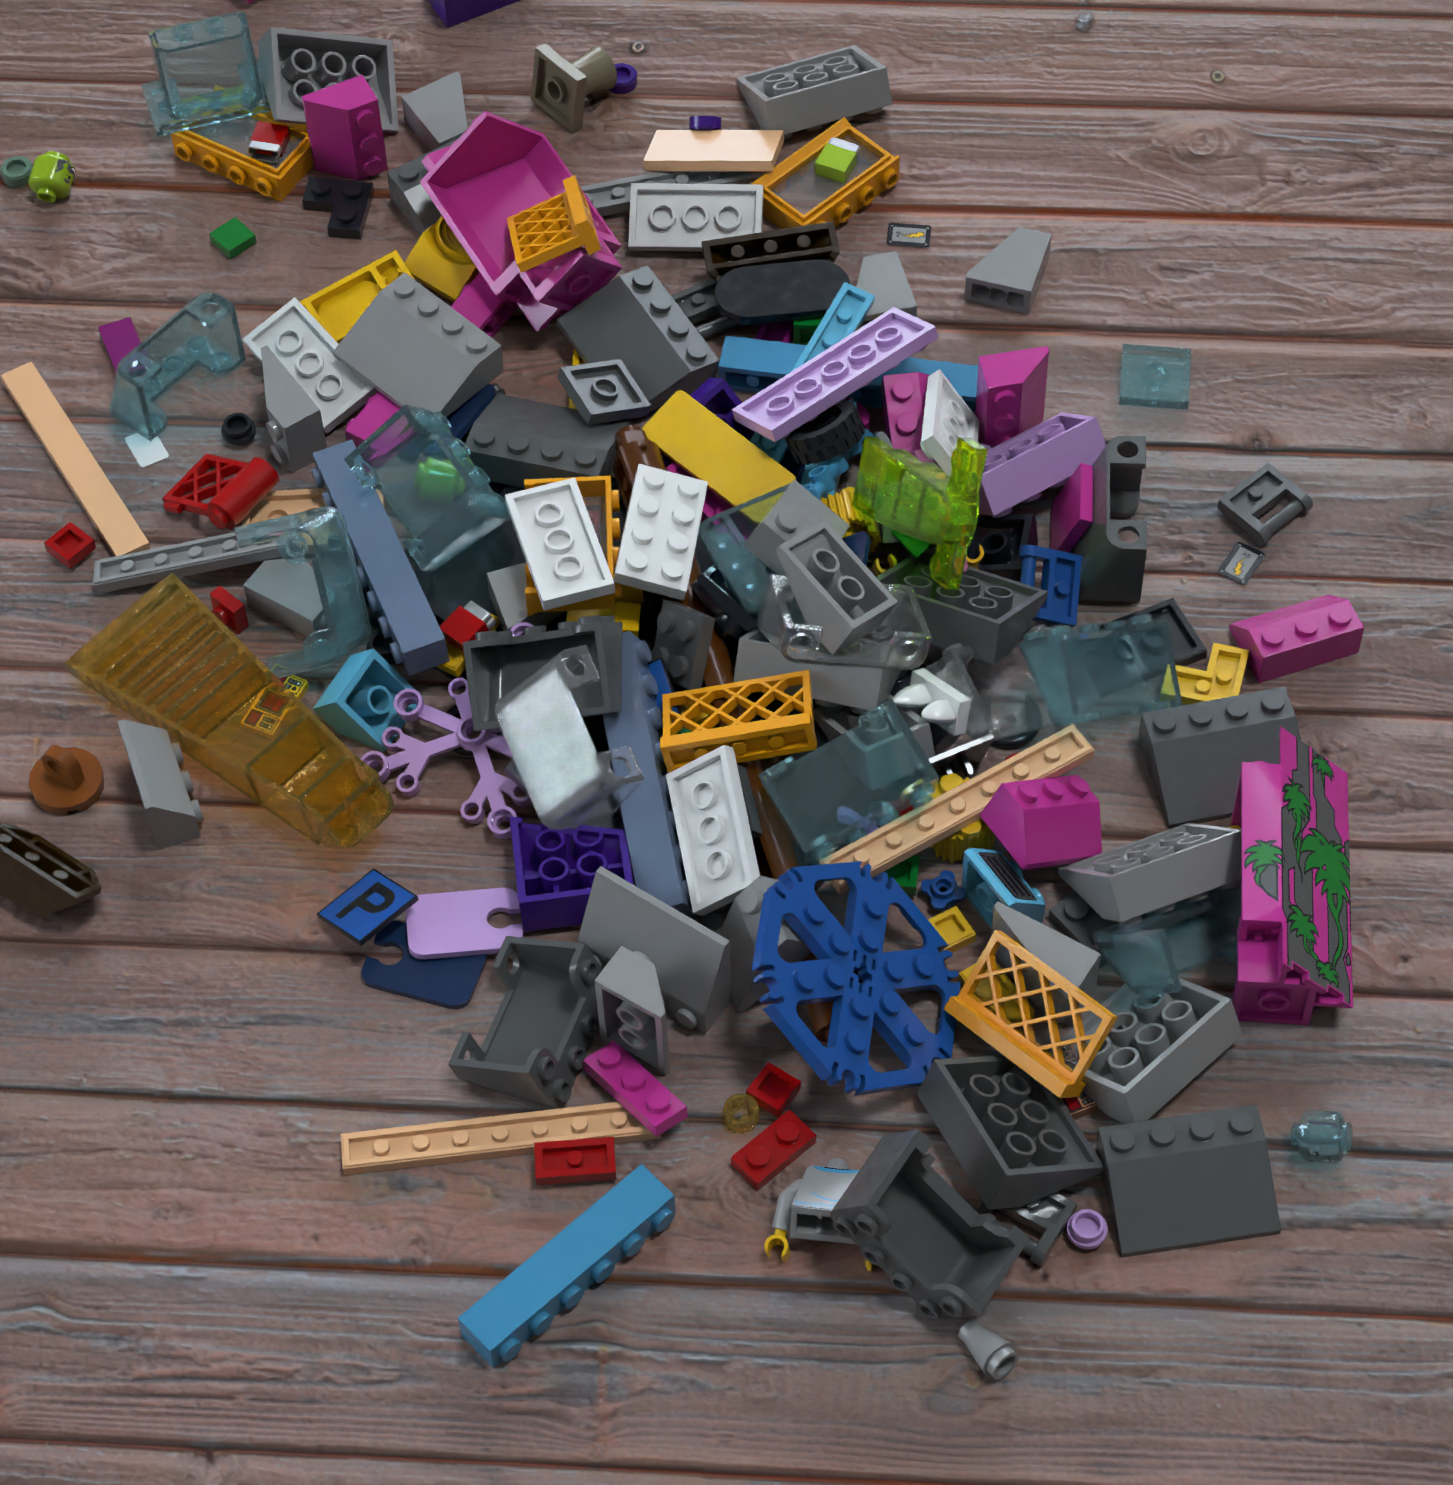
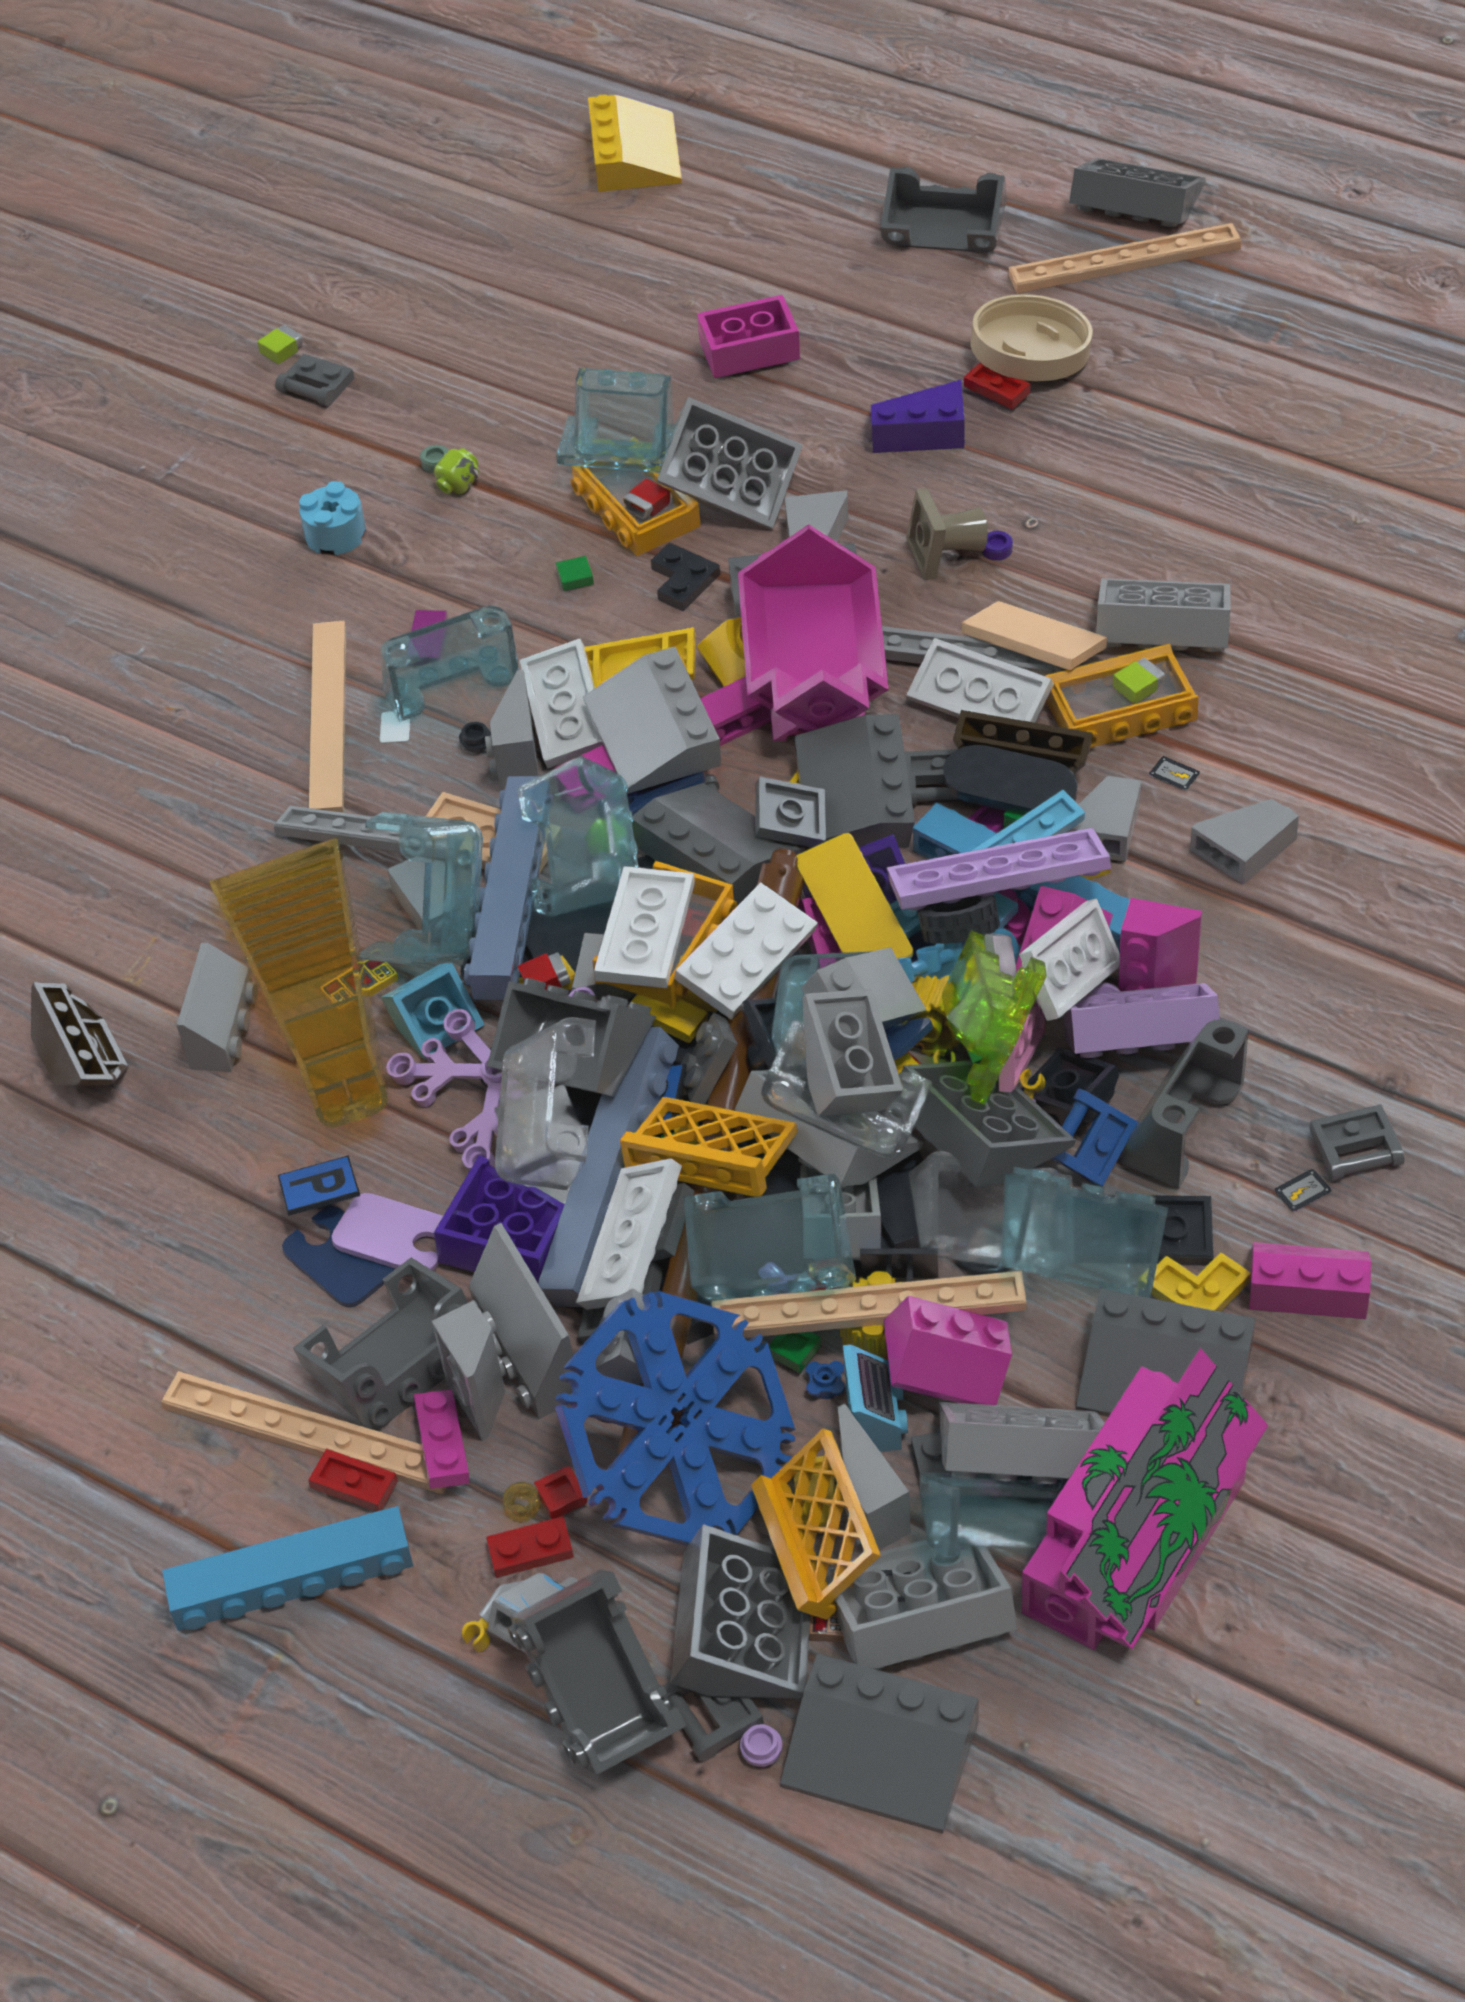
camera: 30 degrees right, 5 degrees down
dark orange tile [29,745,104,815] -> none
red plate [44,522,96,569] -> none
red piece [162,453,279,530] -> none
red plate [210,586,249,634] -> none
dark pink slope [302,74,388,181] -> none
light orange fence [506,175,602,273] -> none
dark purple tile [689,116,722,130] -> none
white tile [892,668,971,736] -> none
yellow tile [928,906,976,953] -> none
light grey cone [958,1319,1018,1379] -> none
dark pink tile [1051,463,1093,553] -> none
clear light blue tile [1119,344,1191,410] -> none
clear light blue head [1291,1110,1353,1163] -> none

